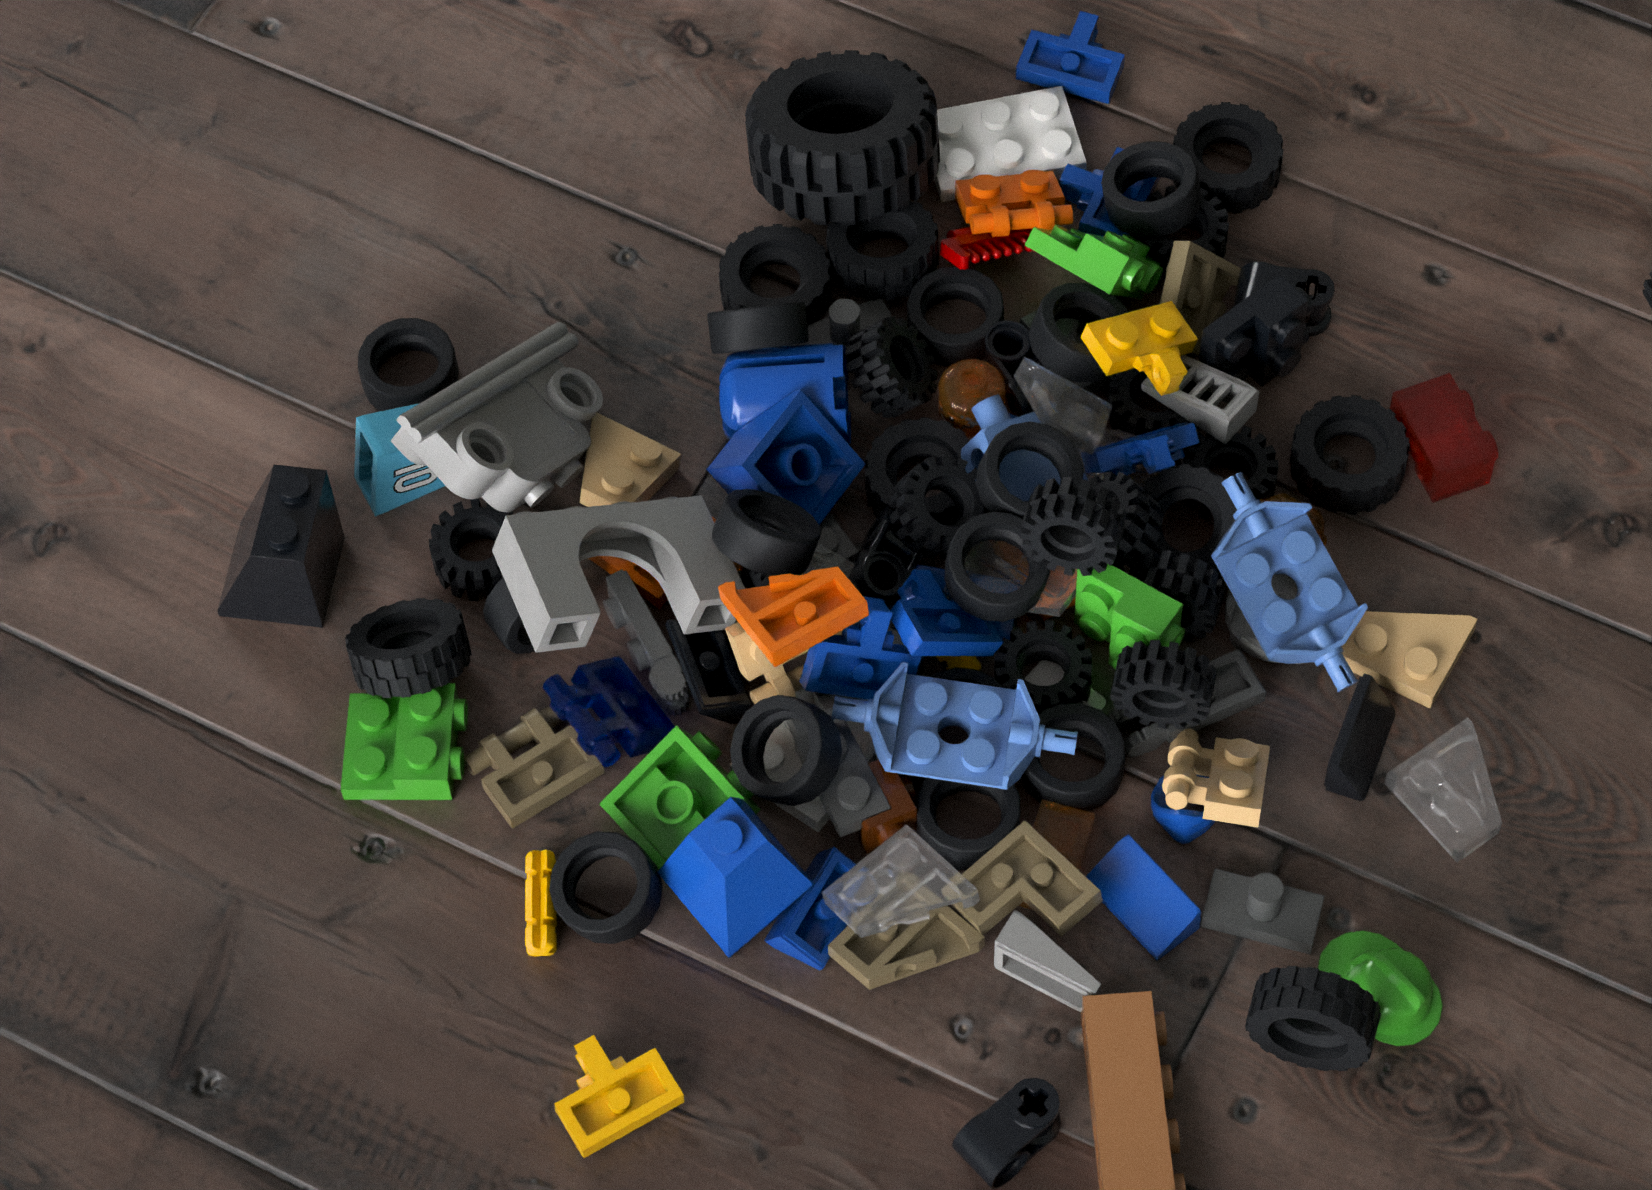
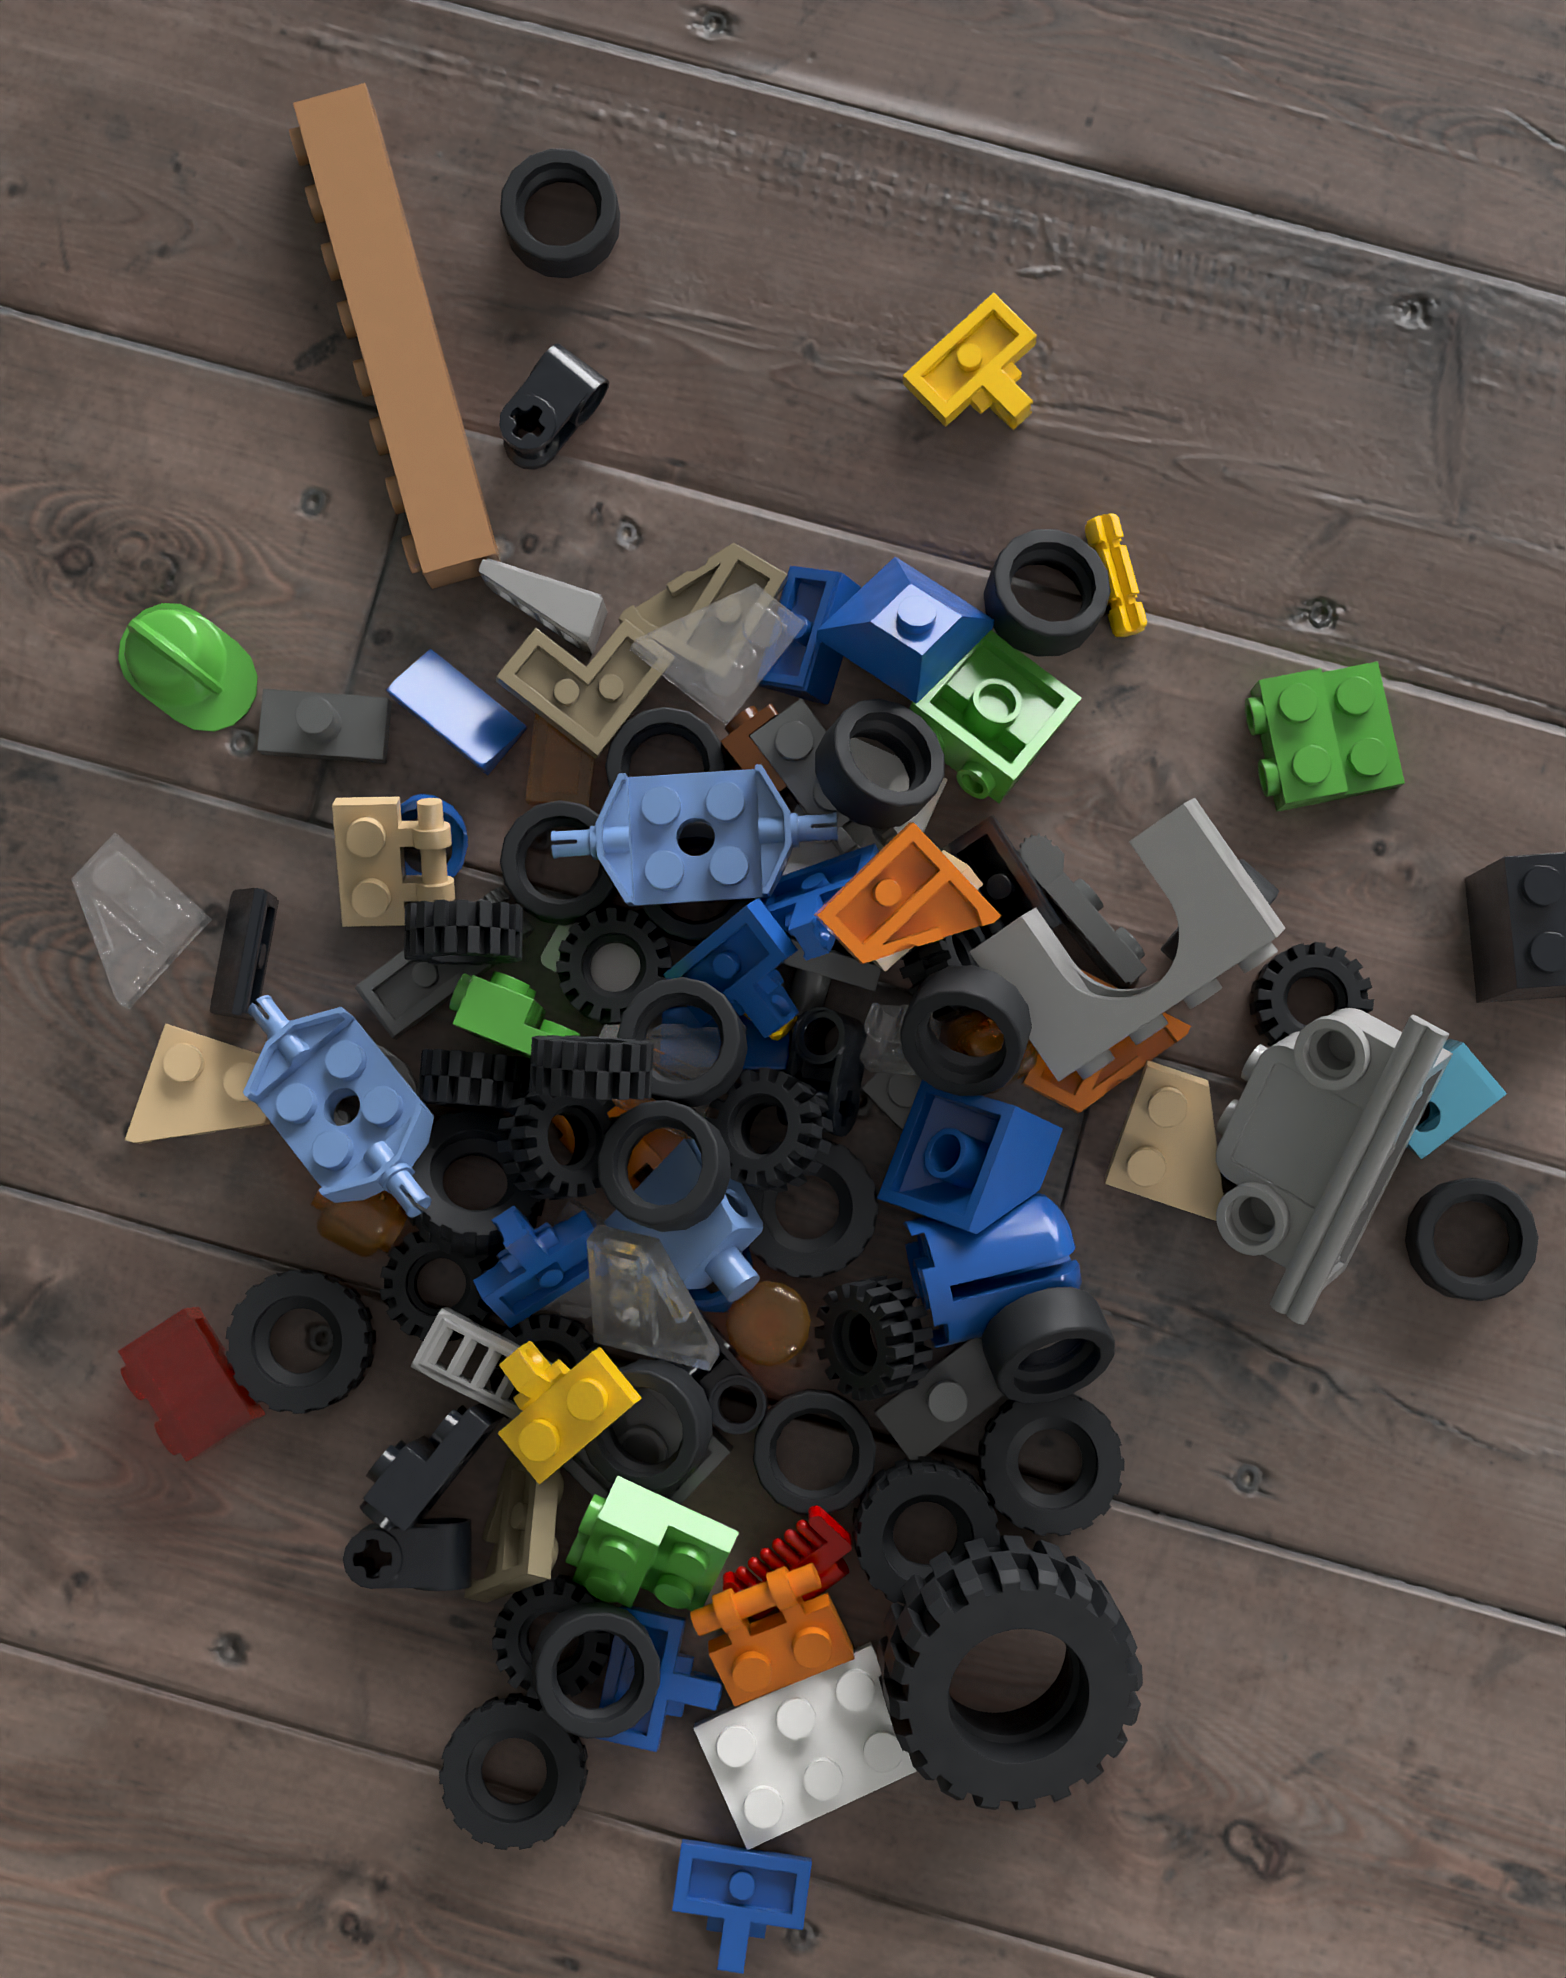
camera: 170 degrees right, 25 degrees up
black tyre [345,598,472,698] -> none
dark tan plate [463,702,605,829] -> none
clear blue plate [543,656,675,767] -> none
black tyre [1245,966,1381,1071] -> none

